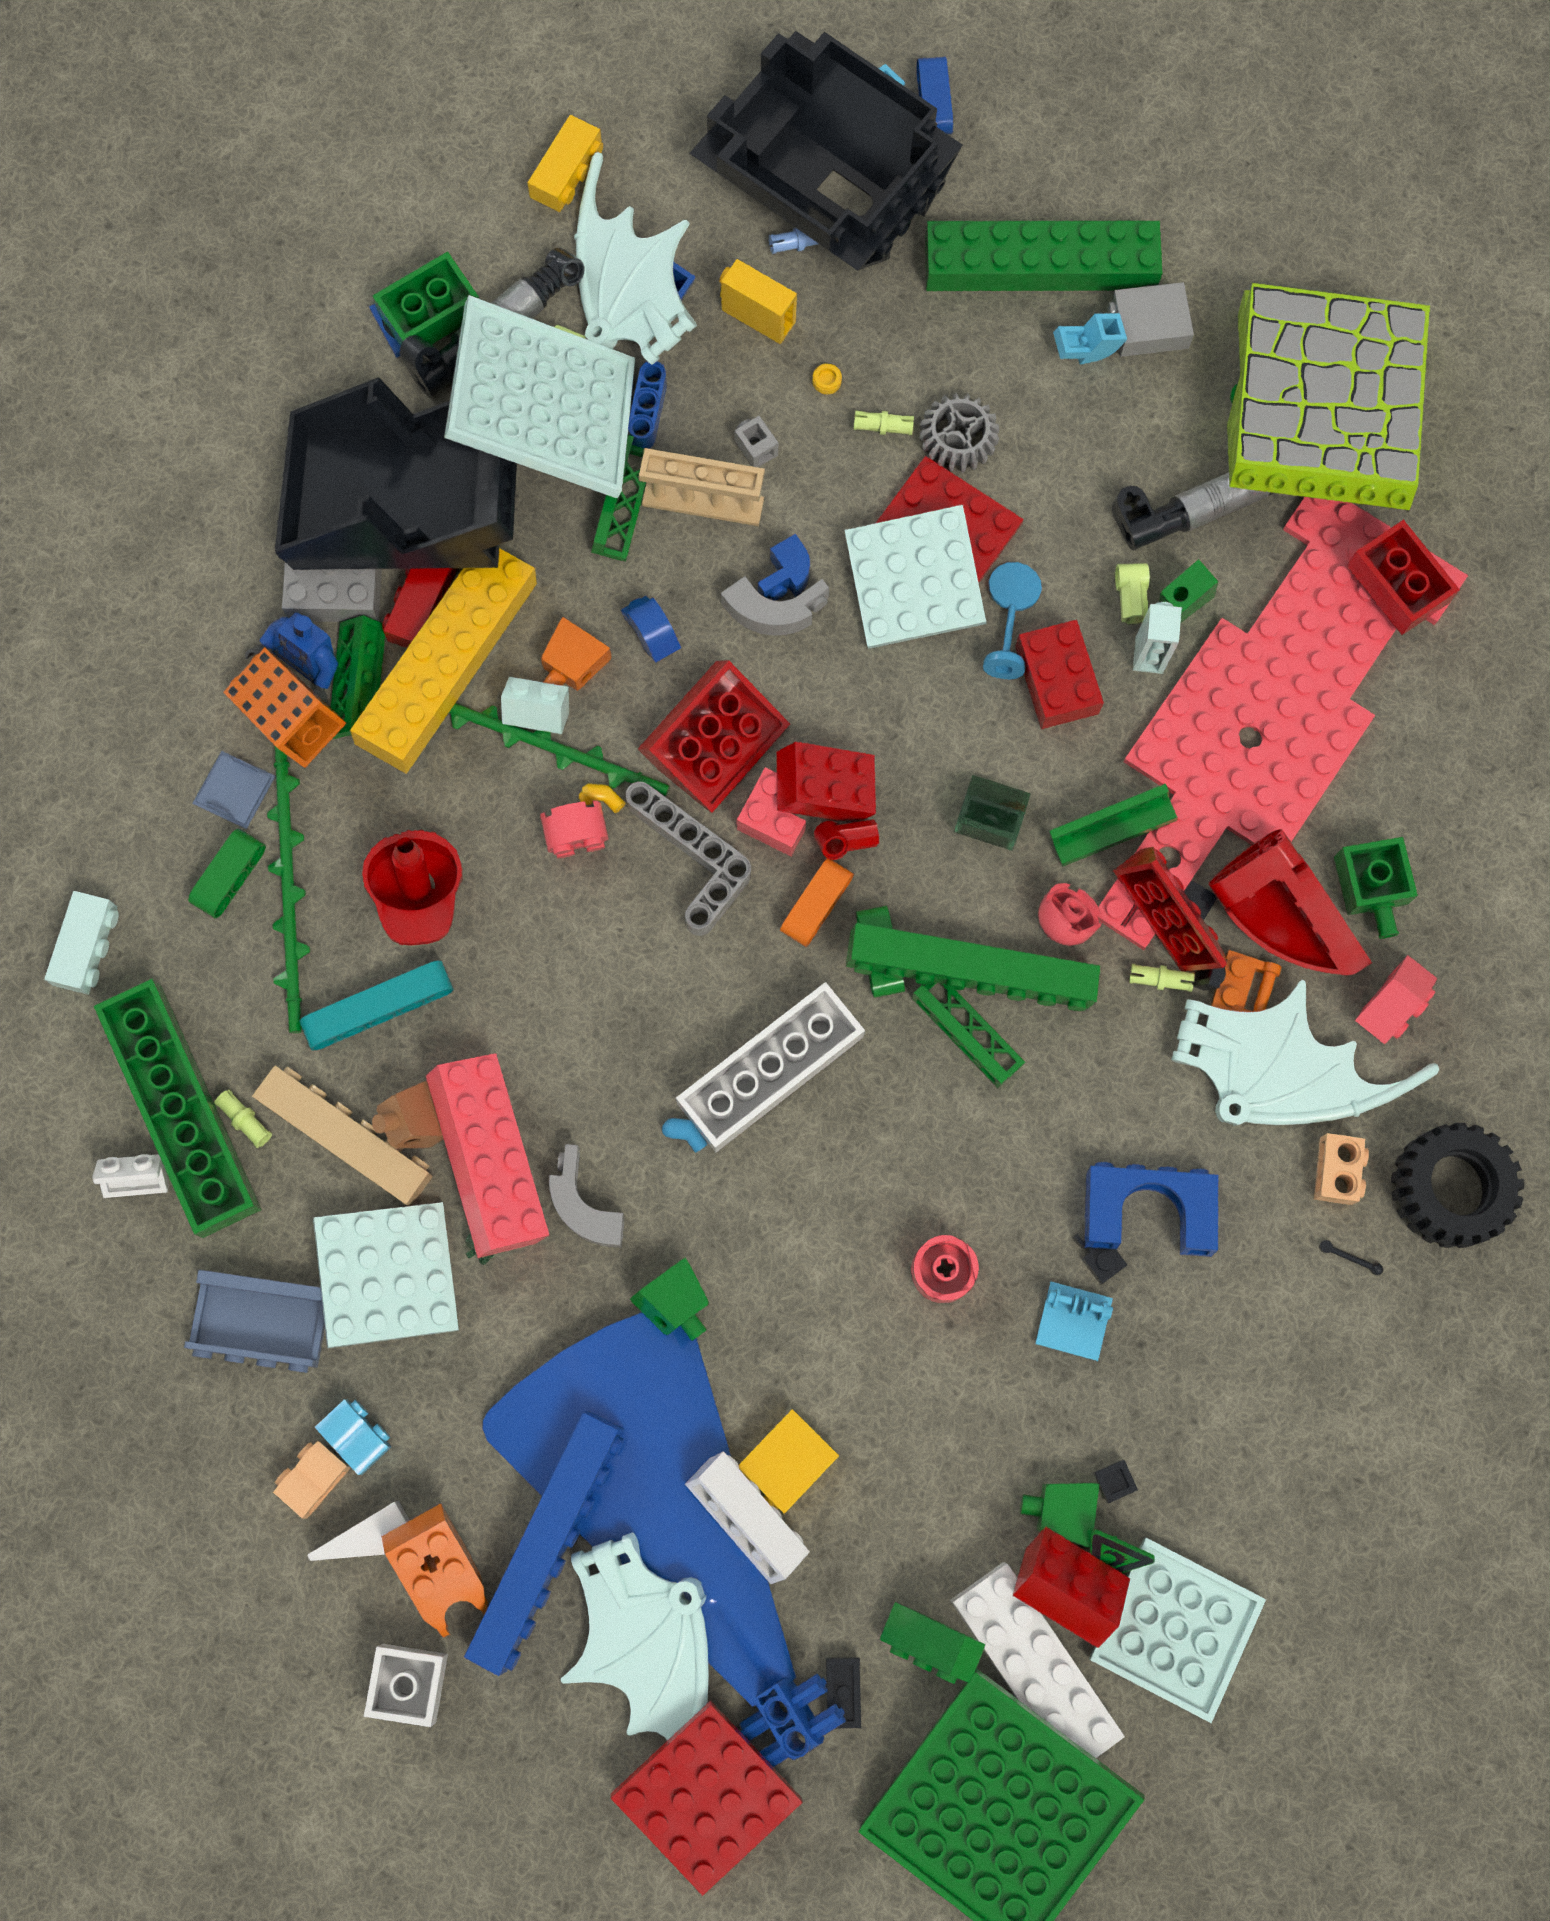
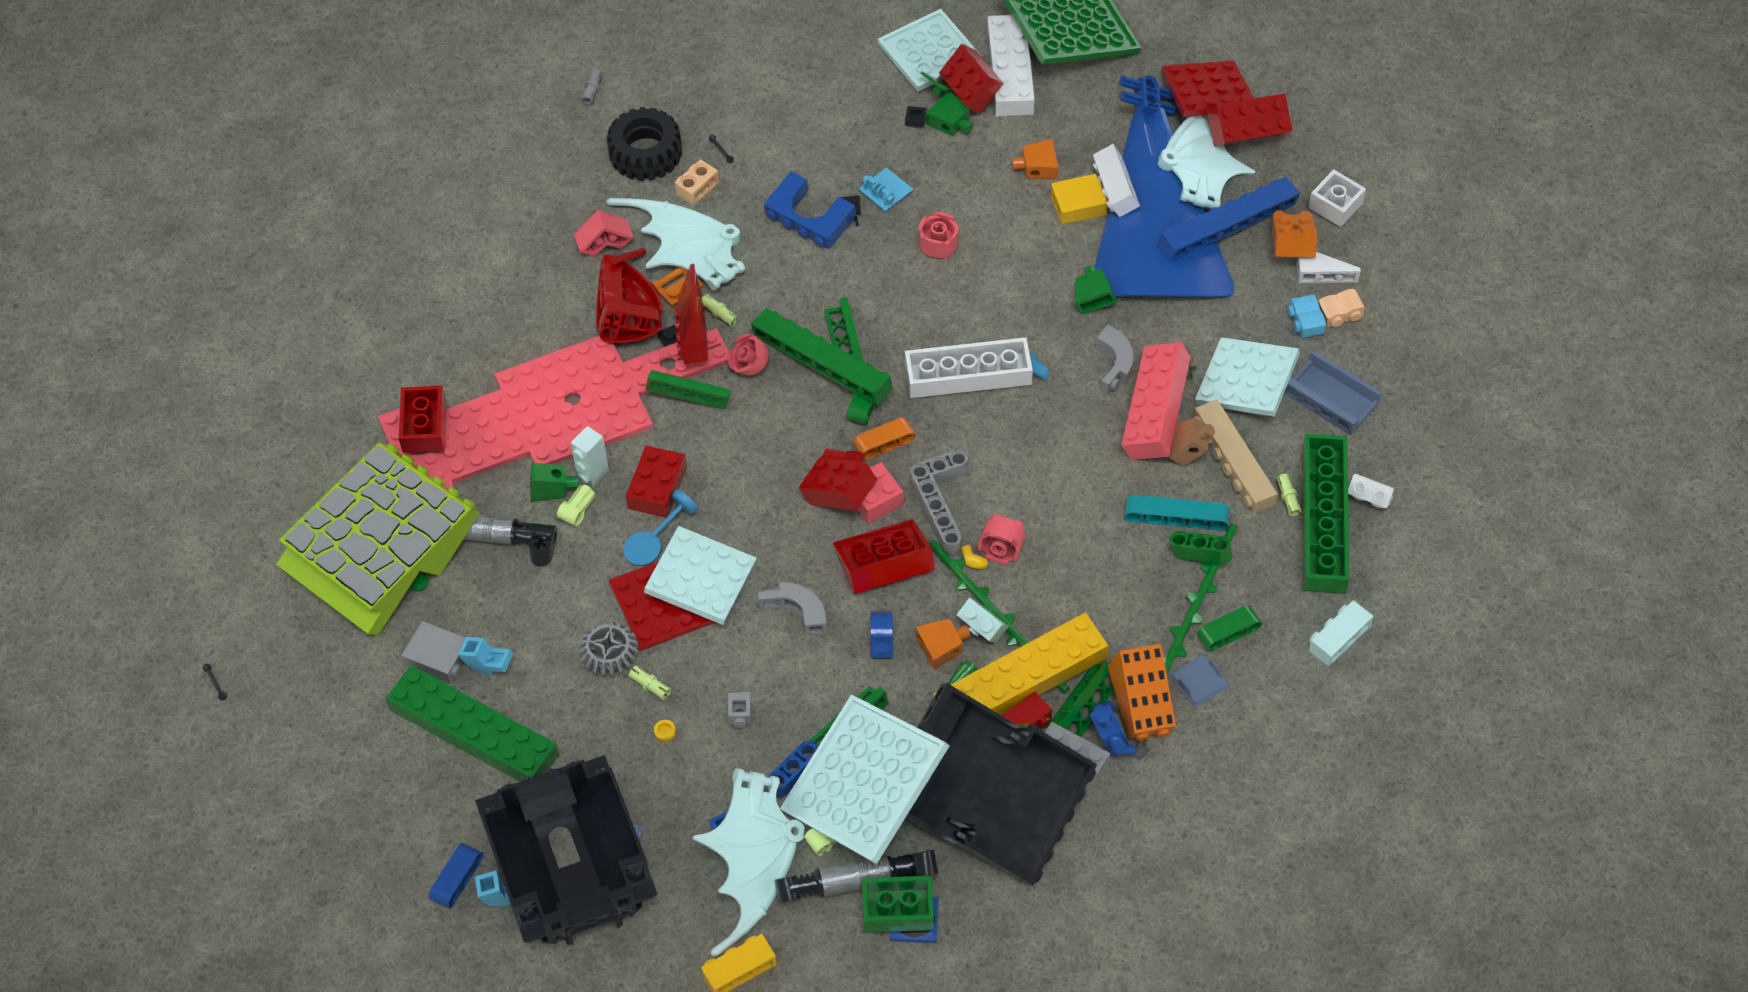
camera: 145 degrees left, 20 degrees down
red piece [362,829,463,946] -> none
tan fence [639,448,765,526] -> none
yellow brick [719,259,797,344] -> none
blue brick [758,534,810,601] -> none
black plate [826,1657,861,1729] -> none
green brick [879,1602,986,1684] -> none
clear green slope [954,775,1031,851] -> none
green brick [1334,837,1418,939] -> none
none -> black hinge [203,663,227,701]
none -> red piece [611,248,646,265]
none -> green cone [948,660,978,685]
none -> orange torso [1012,139,1058,179]
none -> green beam [1169,531,1233,564]
none -> red brick [1207,93,1293,147]

